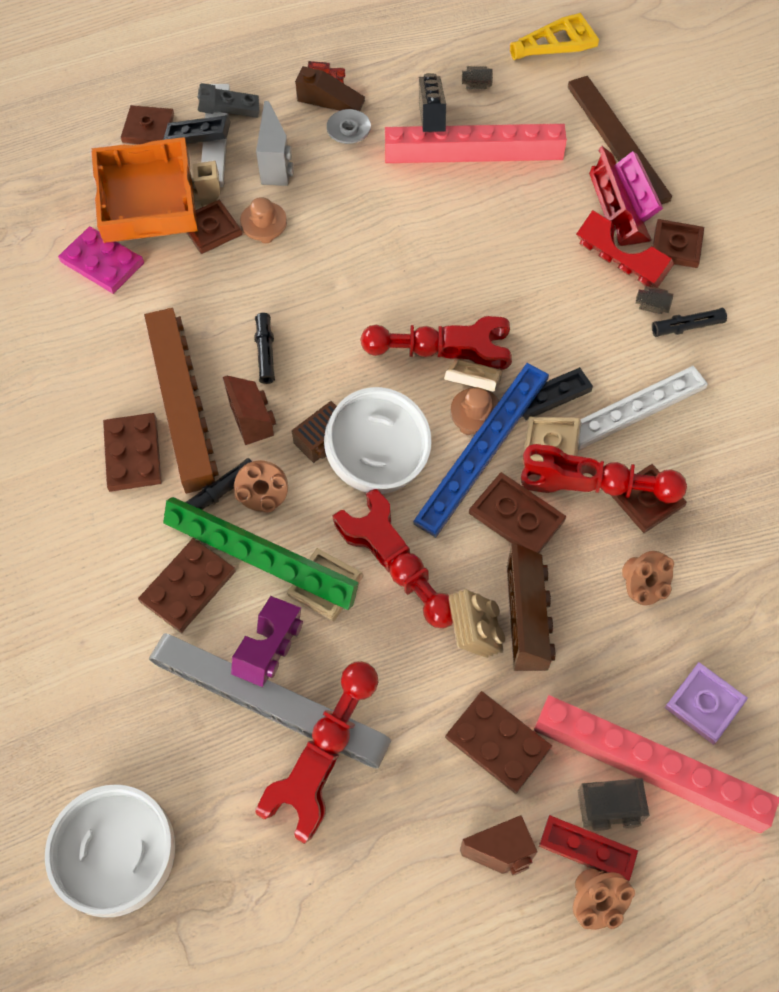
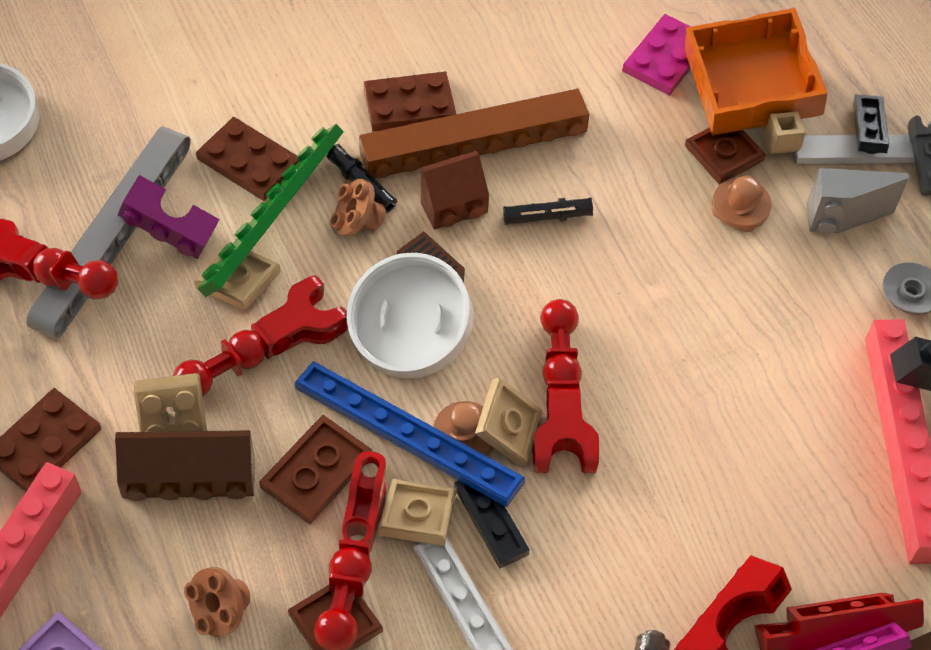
camera: 85 degrees right, 5 degrees down
copper plate [121,105,174,144] -> none

